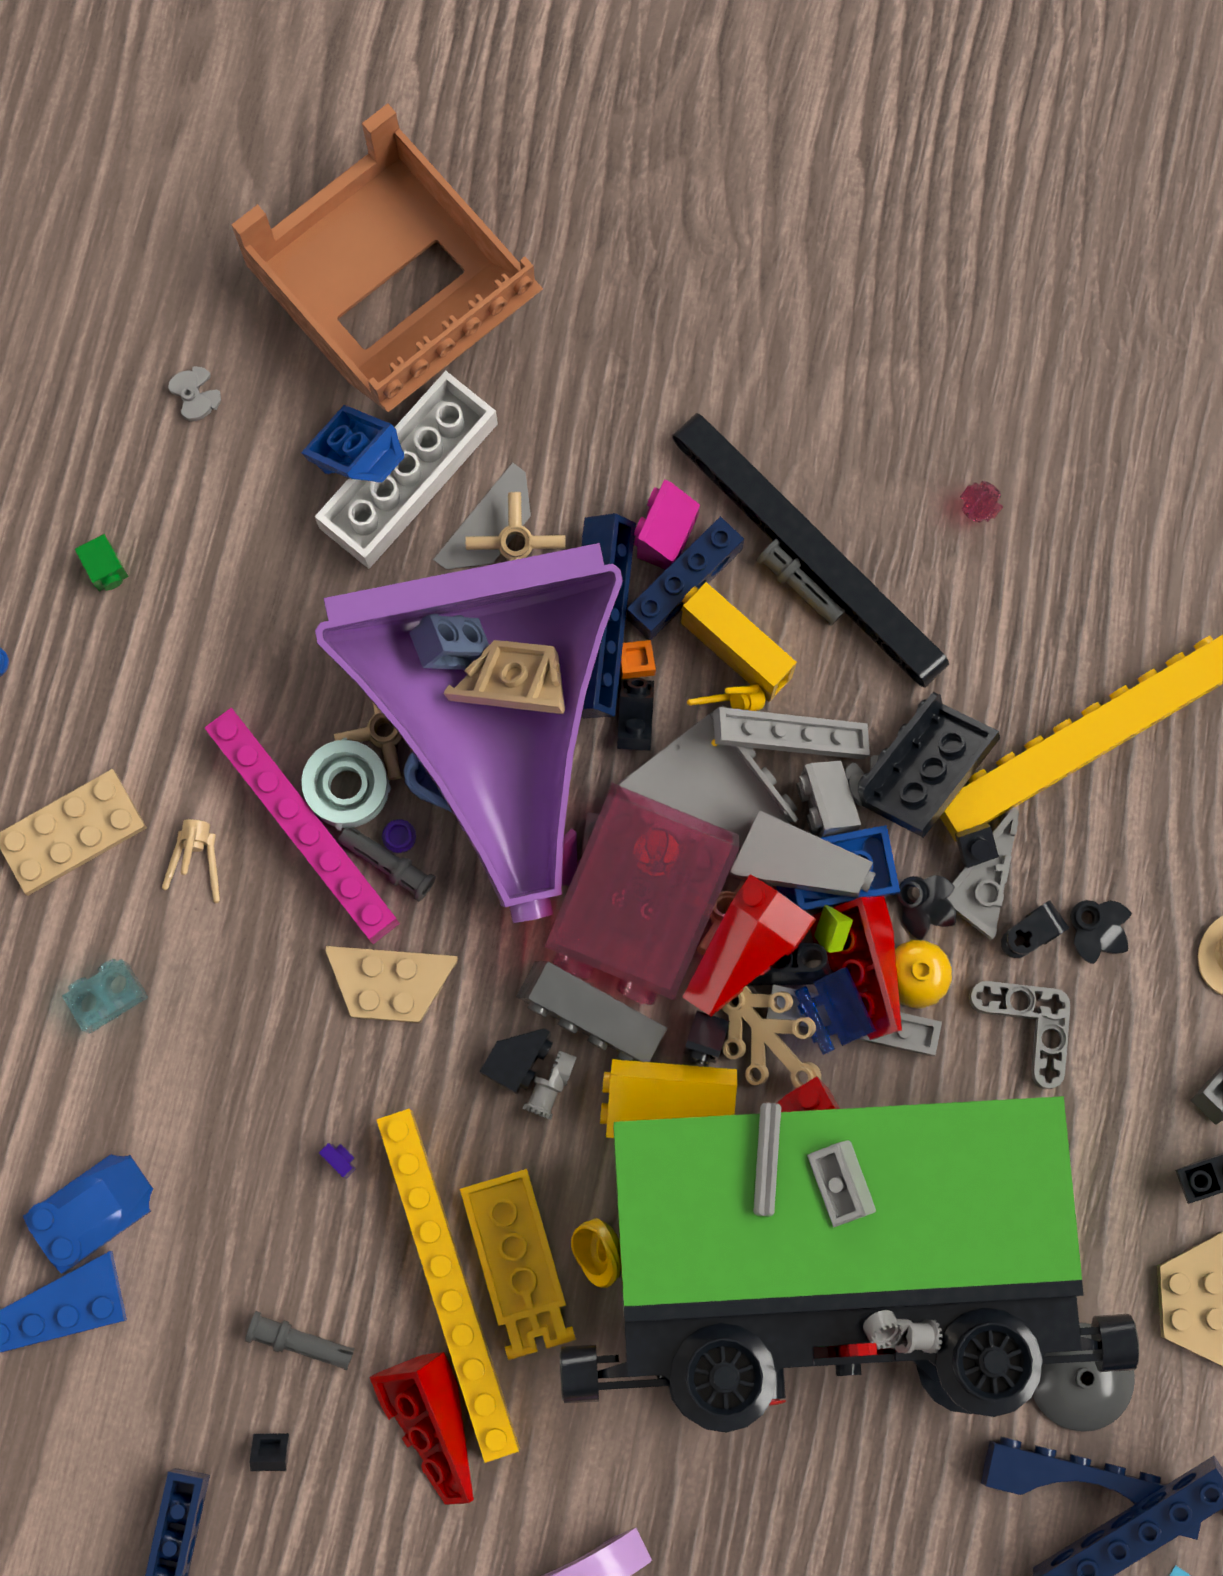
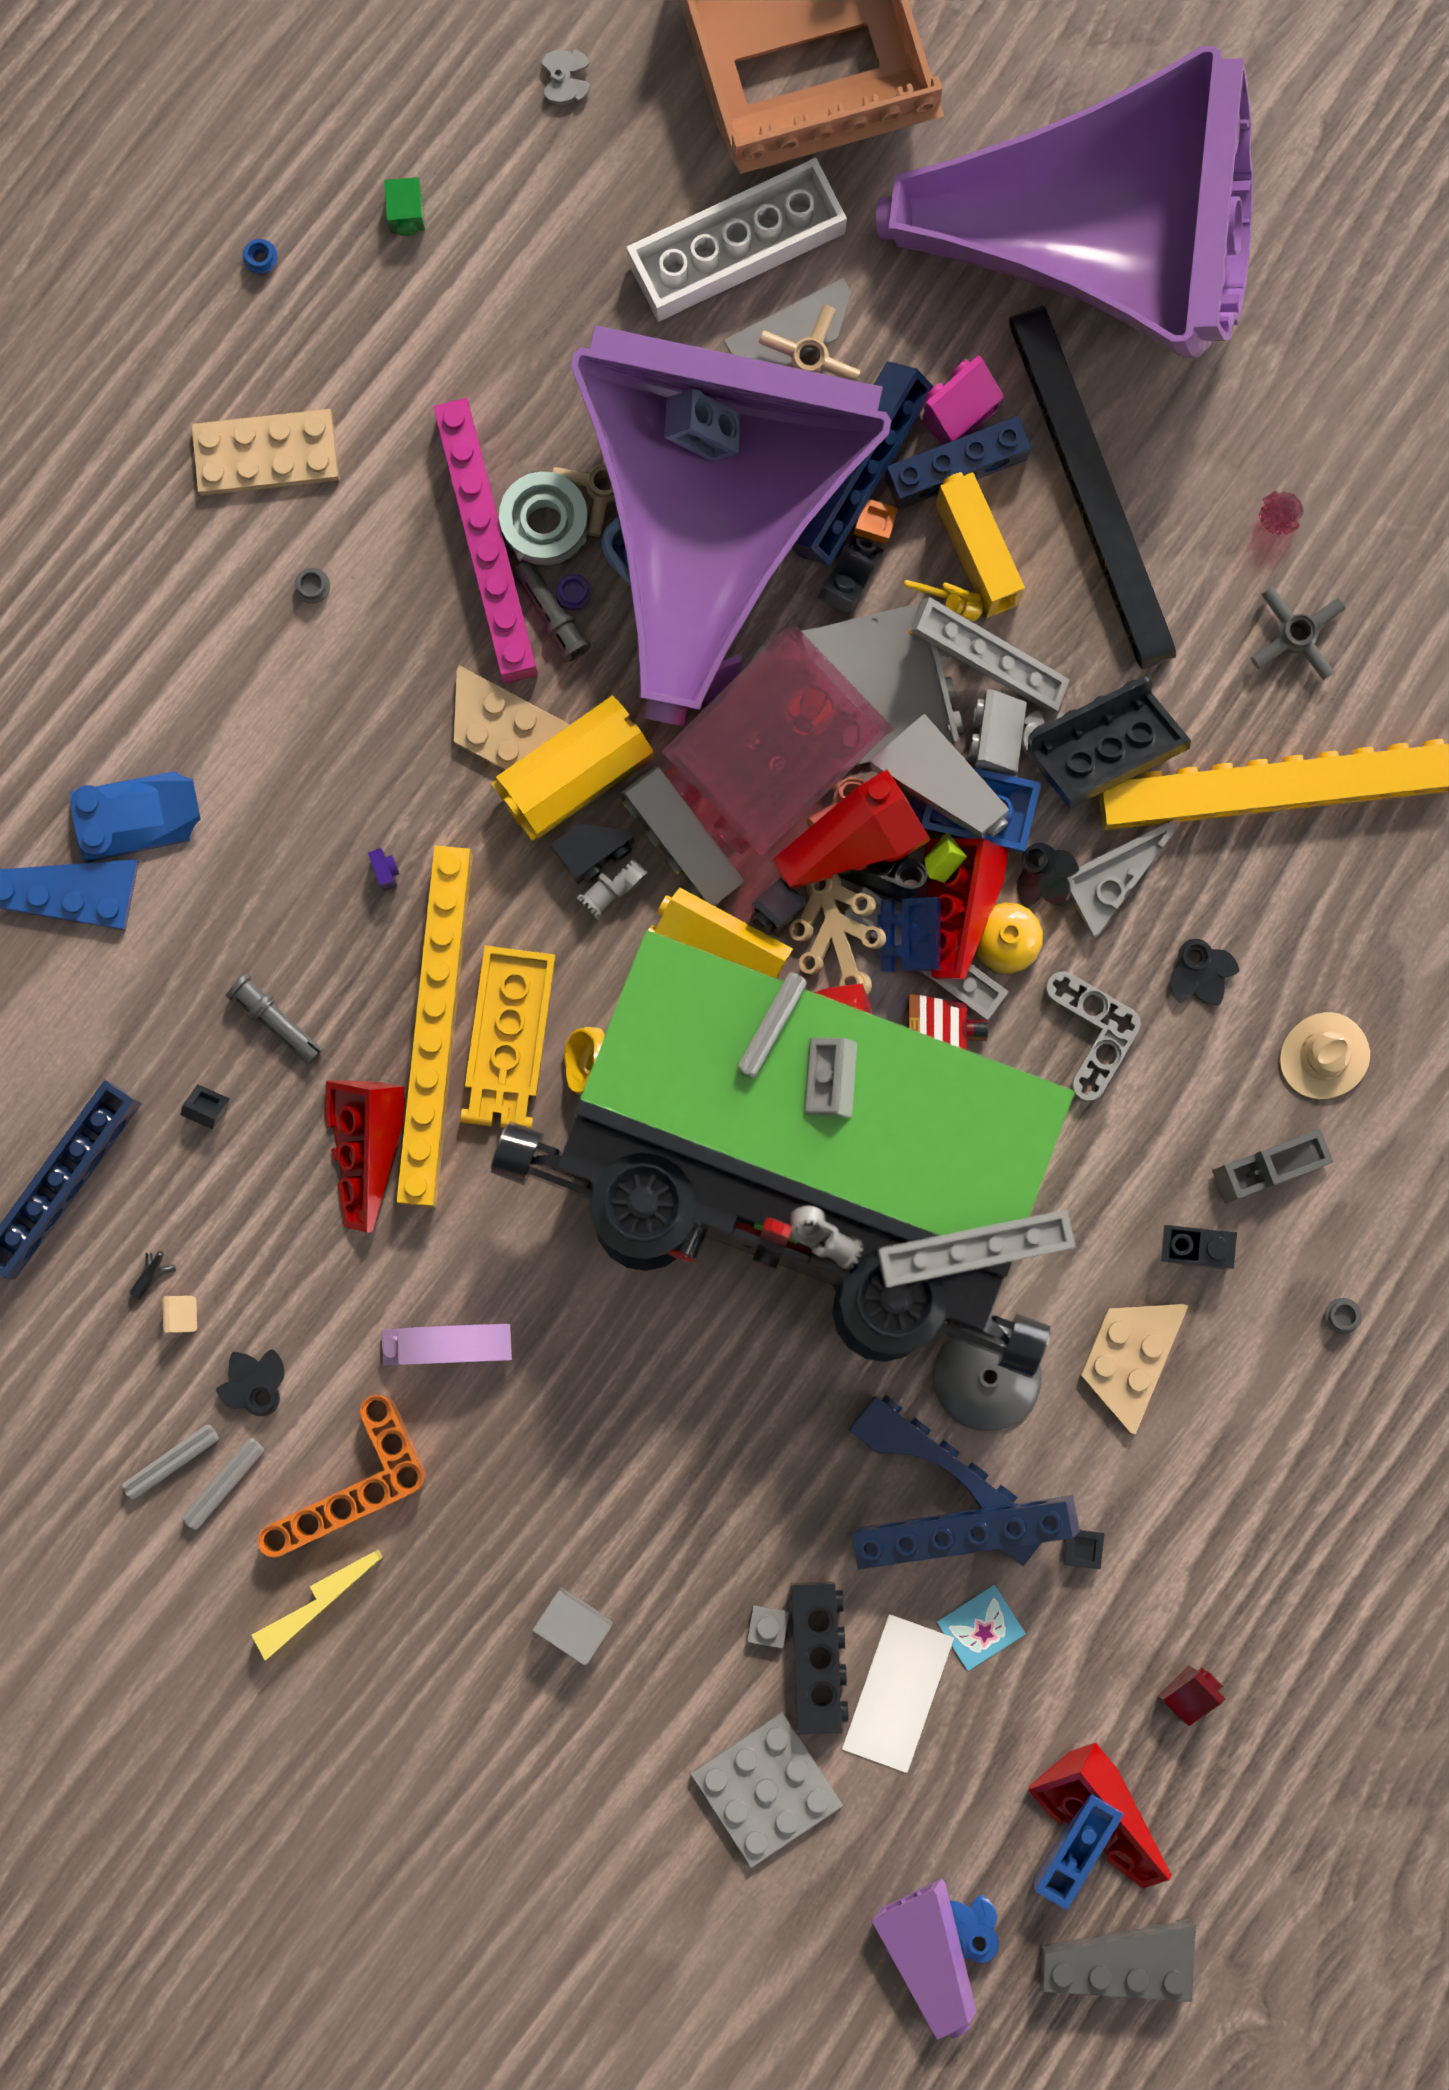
camera: 25 degrees right, 5 degrees up
clear light blue brick [62,959,149,1034] -> none
tan plant [162,819,220,903] -> none
blue slope [301,405,404,483] -> none
tan wing [444,640,565,714] -> none
dark grey pin [756,539,845,626] -> none
black plate [955,822,999,868] -> none
black piece [1001,900,1069,958] -> none
none -> dark grey plate [294,568,330,603]
none -> yellow brick [491,695,654,841]
none -> medium lavender piece [876,46,1253,358]
none -> light grey plate [877,1210,1076,1288]
none -> torso [907,994,988,1050]
none -> dark grey bar [1251,587,1345,680]

